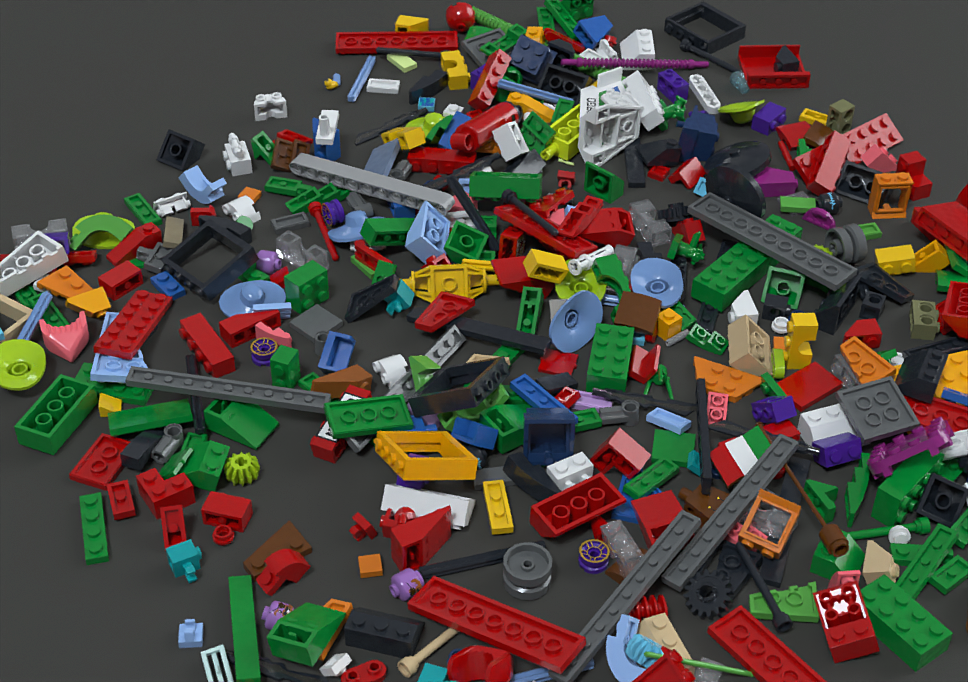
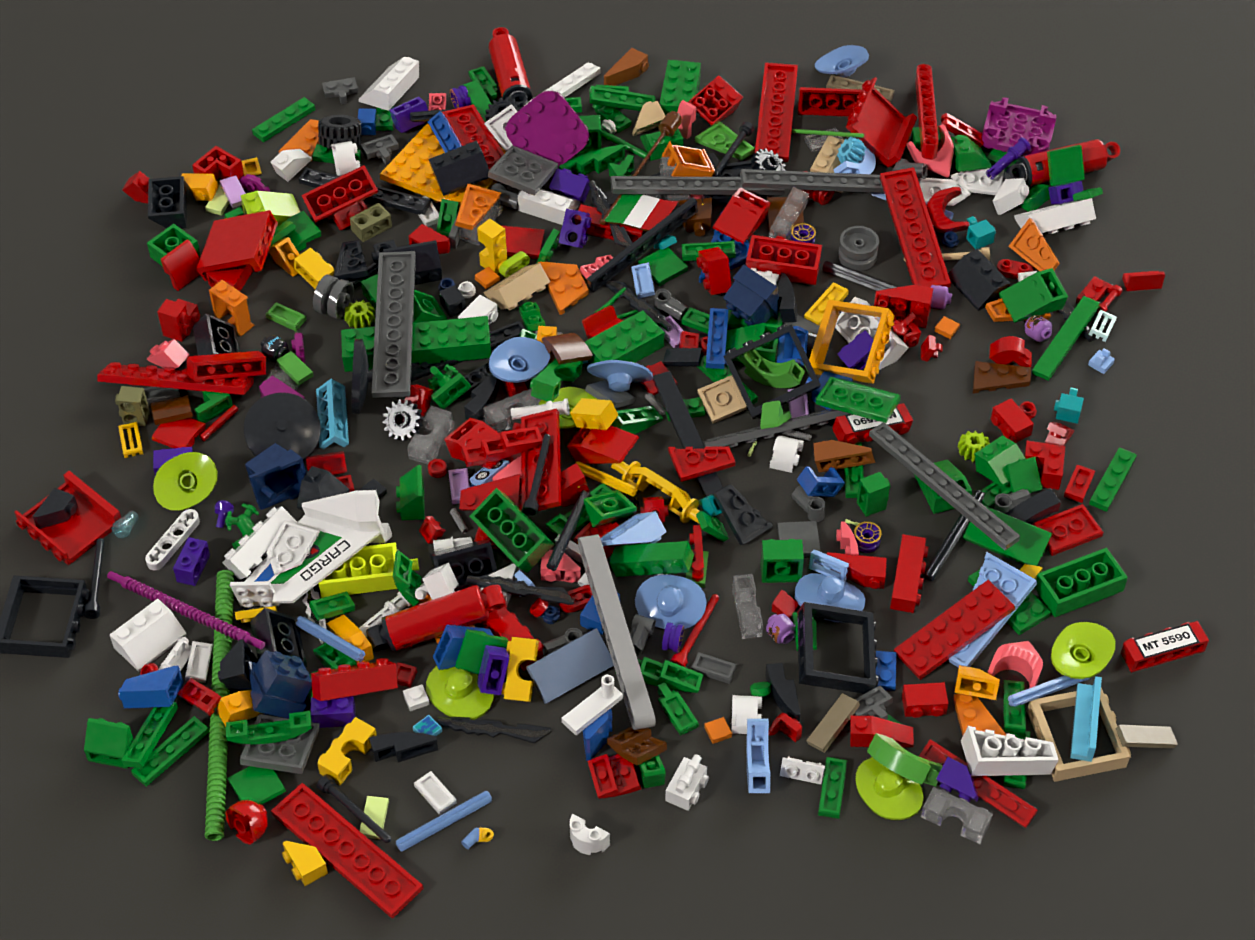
camera: 135 degrees left, 10 degrees up
black slope [156,129,205,171] -> none
none -> white axle [433,536,473,552]
none -> dark purple brick [477,645,509,695]

